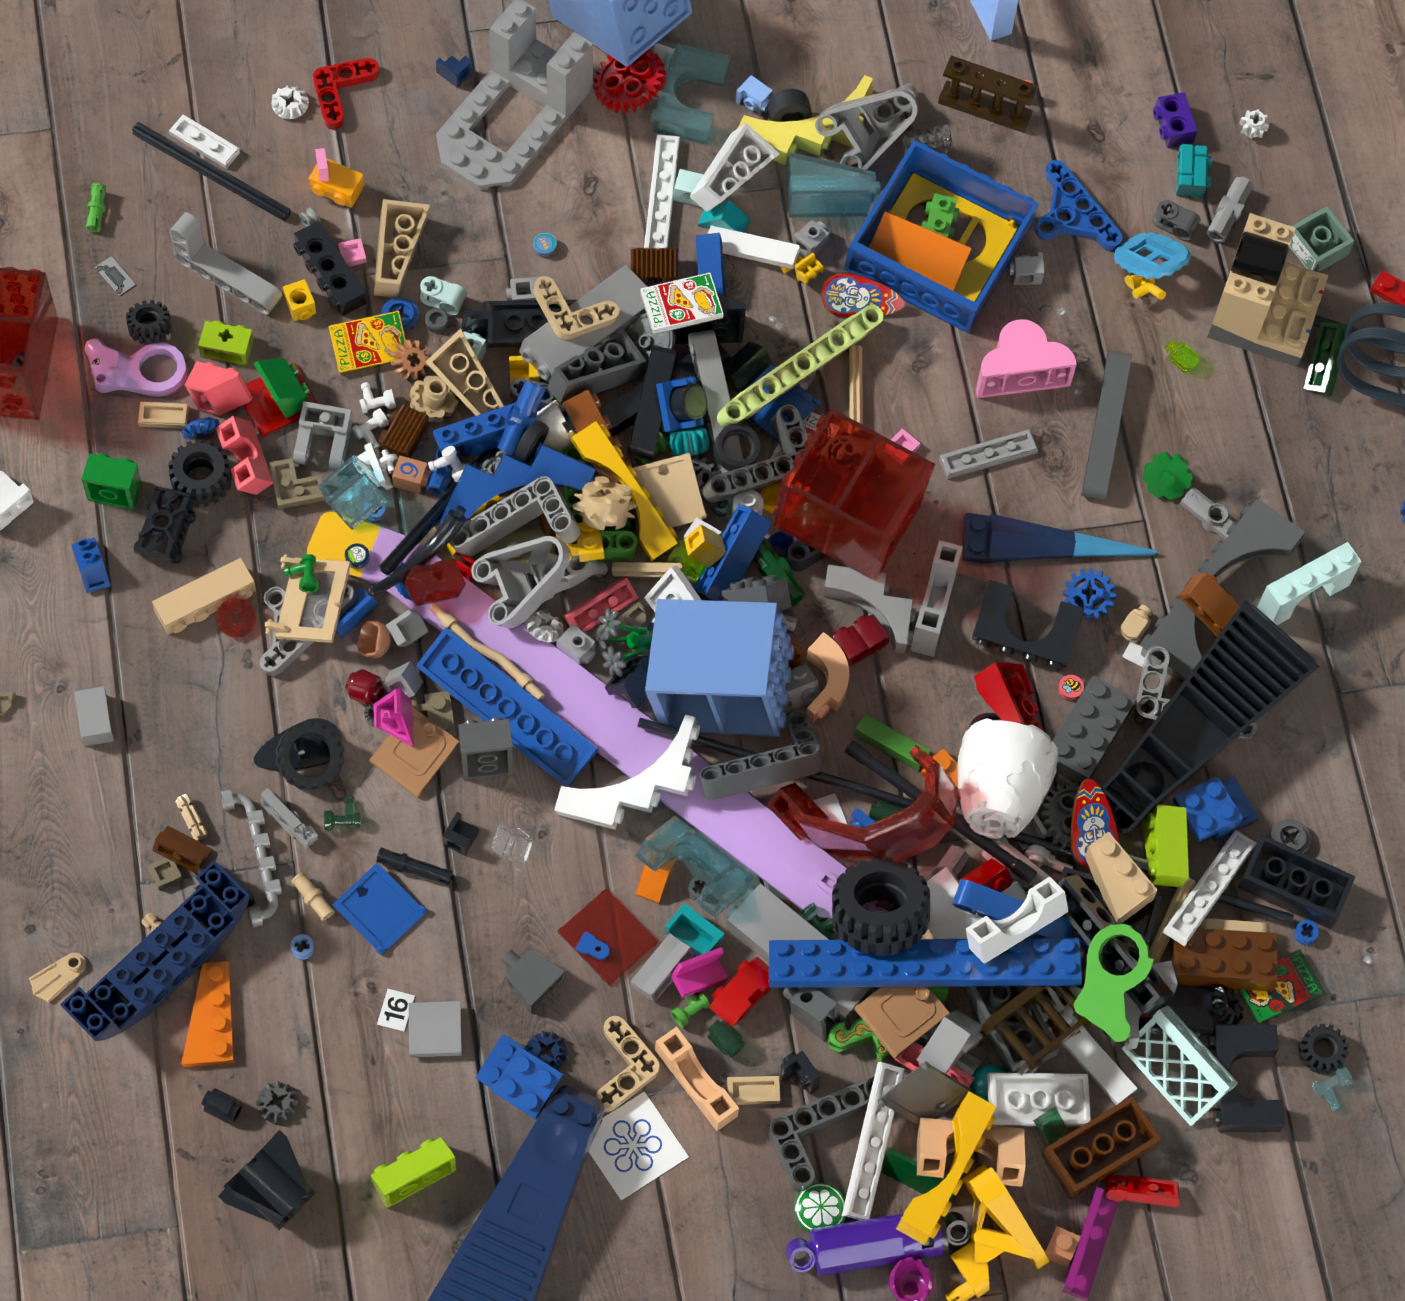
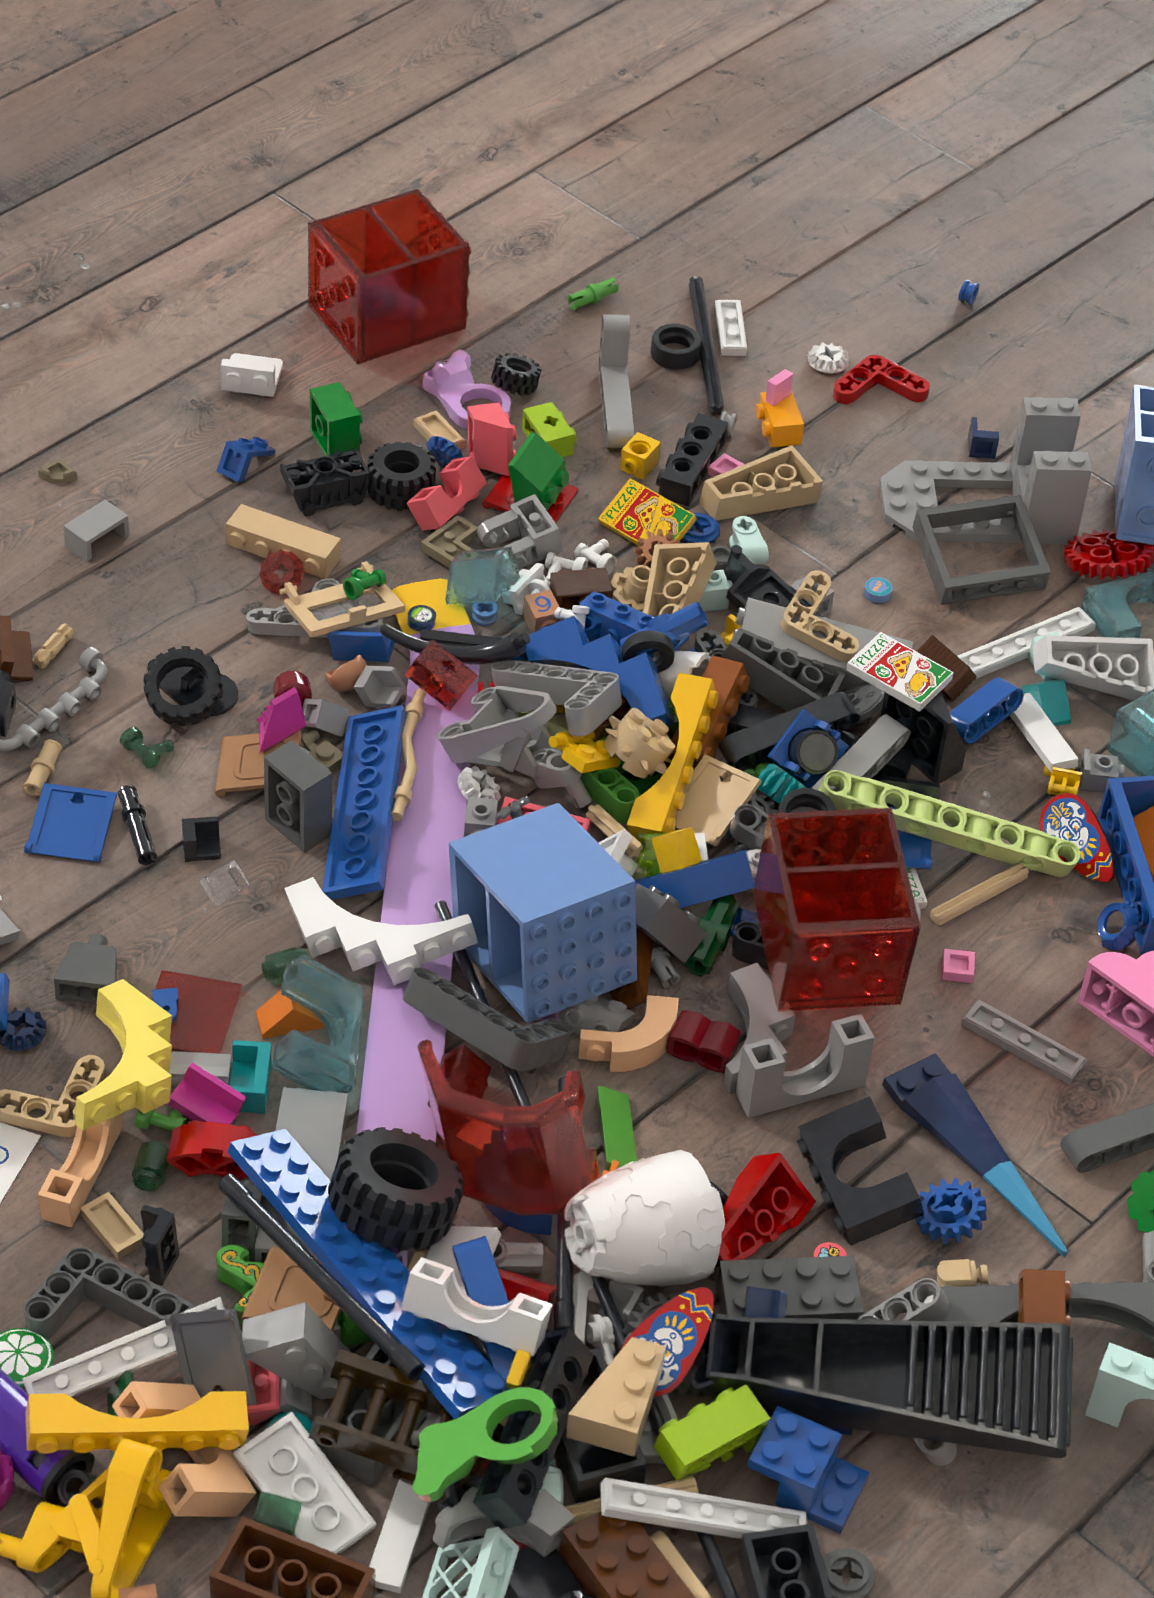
camera: 55 degrees right, 20 degrees down
sticker [95,256,136,295] -> none
light grey hinge [260,788,318,849] -> none
none -> light yellow arch [75,979,172,1131]
none -> black piece [218,1174,425,1381]
none -> clear green brick [261,947,311,985]
none -> yellow tile [506,1349,531,1389]
none -> black tyre [651,323,701,370]
none -> dark blue panel [743,1286,787,1318]
none -> dark grey window [912,495,1051,605]
none -> blue piece [1097,901,1140,951]

